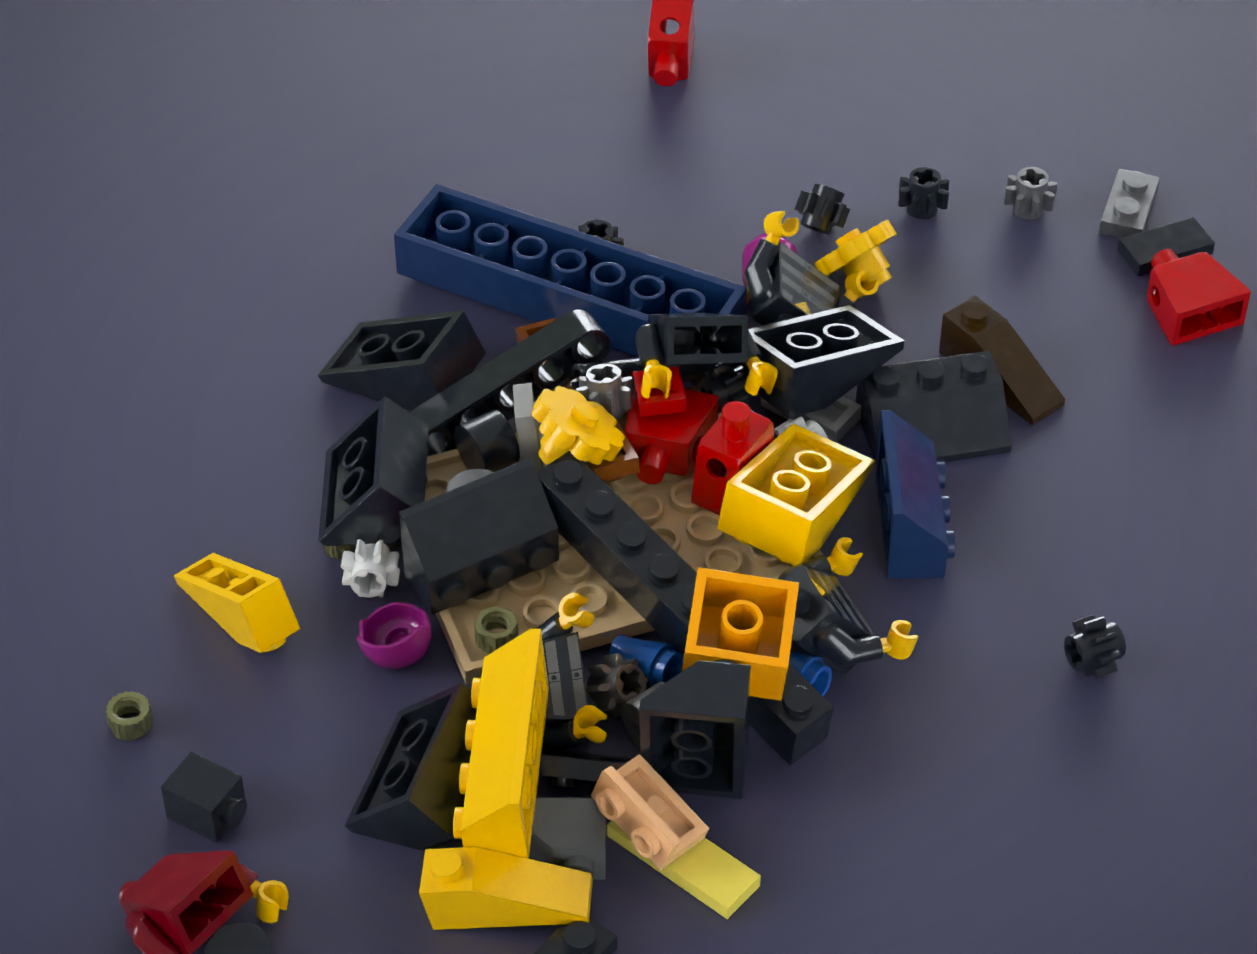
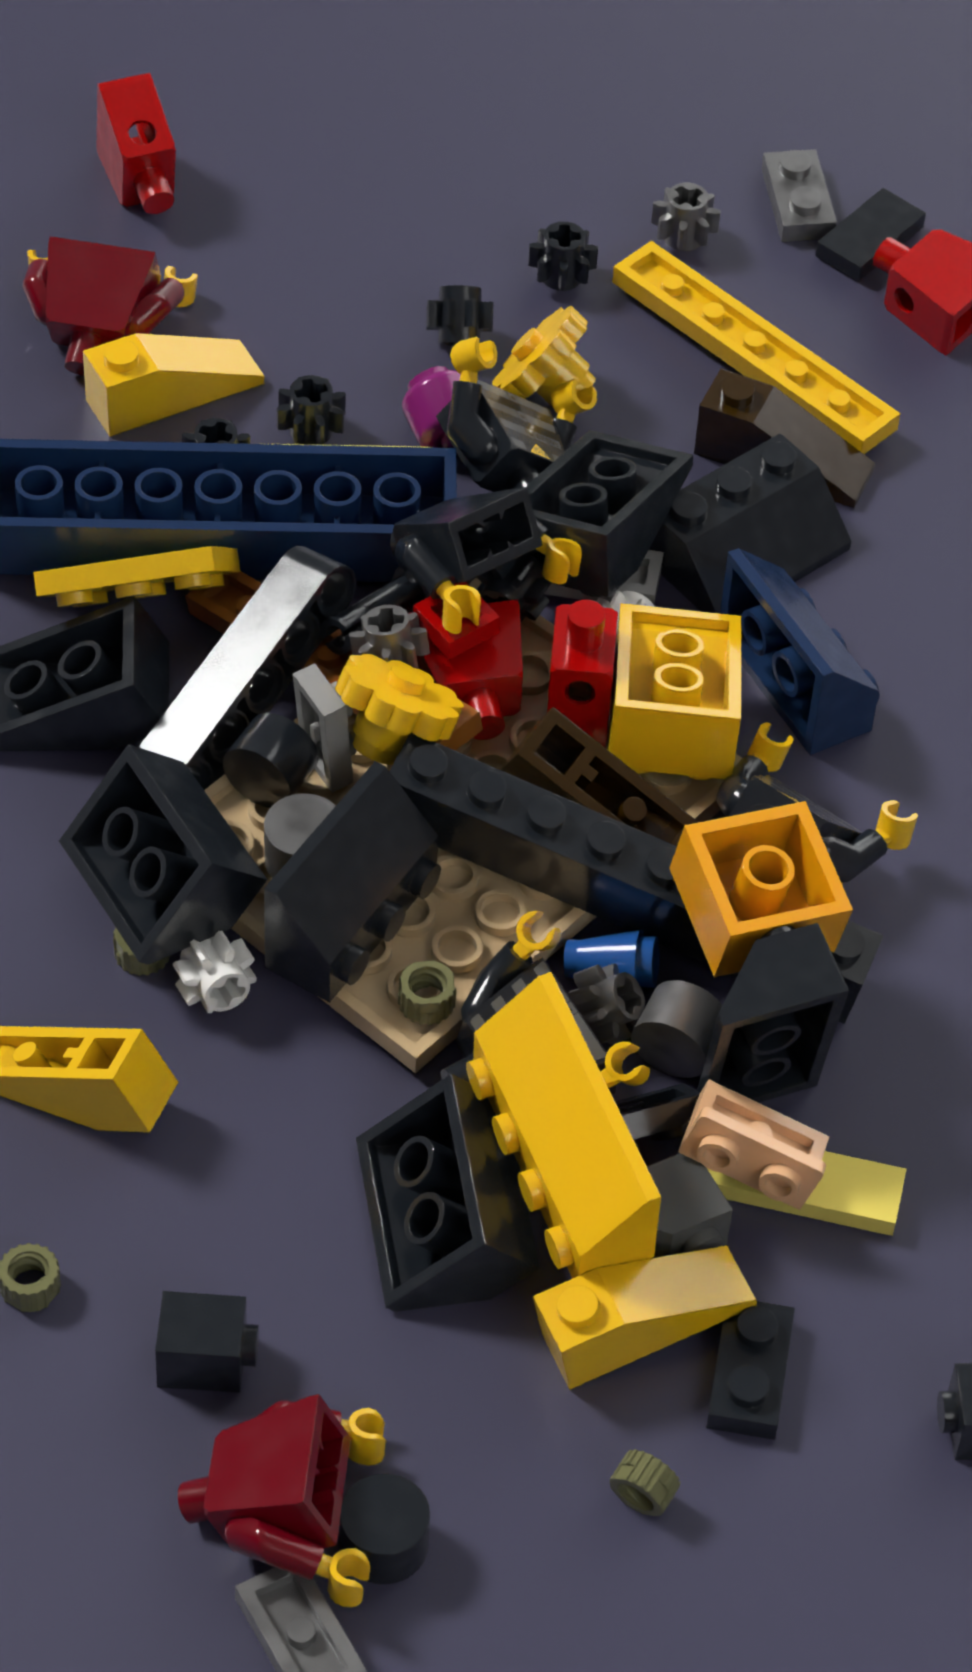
camera: 30 degrees left, 5 degrees up
magenta hair [356,602,432,669] -> none
none -> dark red torso [23,236,198,376]
none -> yellow plate [33,546,241,607]
none -> yellow slope [83,333,264,437]
none -> black gear [277,375,346,445]
none -> dark brown slope [500,707,699,846]
none -> yellow plate [612,240,901,454]

